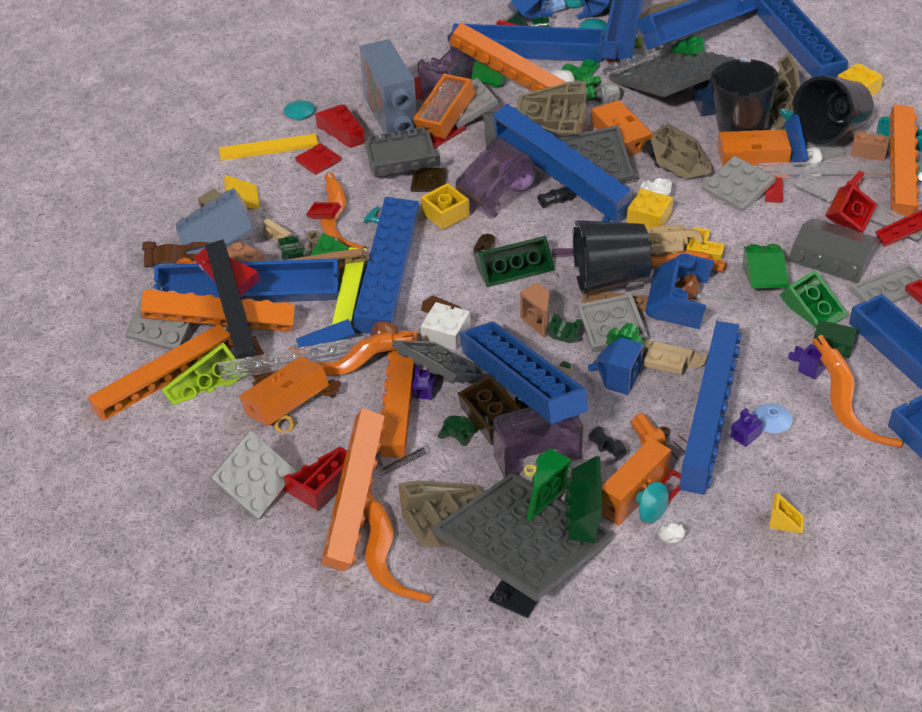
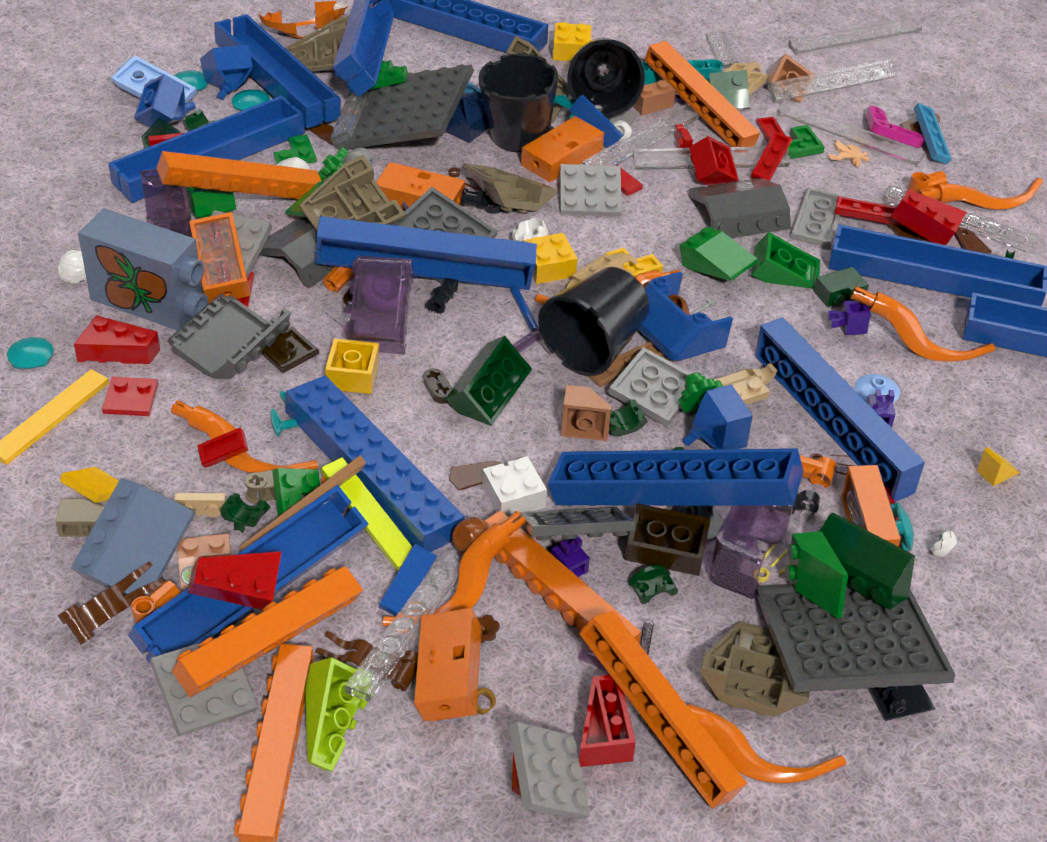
camera: 50 degrees left, 0 degrees up
black beam [205,239,258,363] -> none

